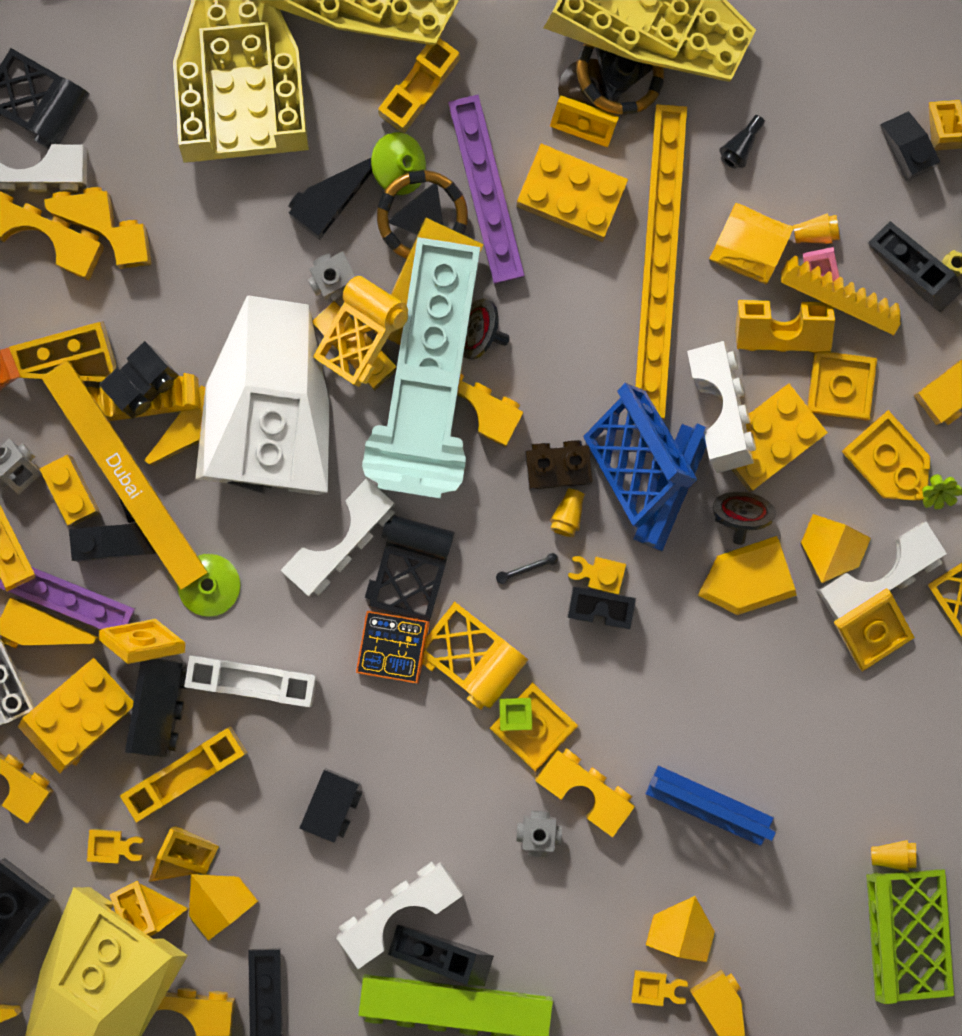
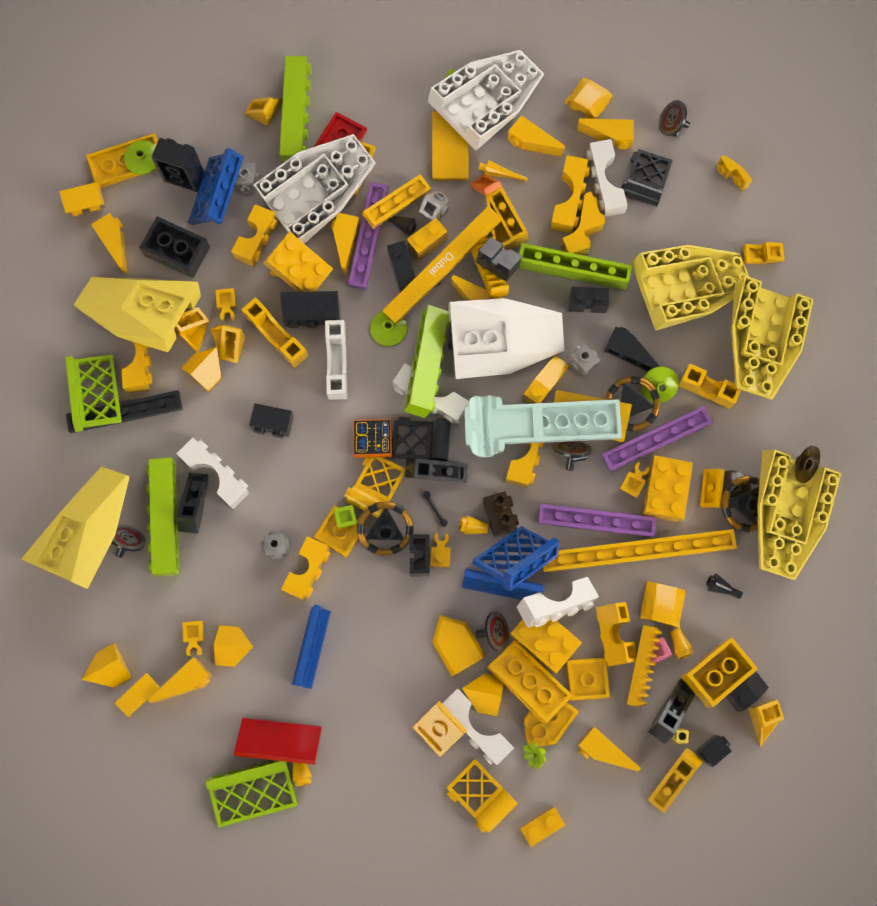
camera: 80 degrees right, 10 degrees down
yellow tile [99,619,185,664] -> none
yellow piece [313,276,408,387] -> none
none -> red tile [234,718,322,765]
none -> black piece [357,501,414,556]
none -> black cone [387,216,417,236]
none -> lime brick [404,305,450,418]
none -> black slope [405,458,468,483]
none -> yellow tile [487,640,573,725]
none -> lime brick [518,243,632,291]
none -> medium lavender plate [538,504,656,537]
none -> black brick [569,287,609,313]
none -> yellow plate [620,462,650,498]
none -> yellow brick [681,637,758,708]

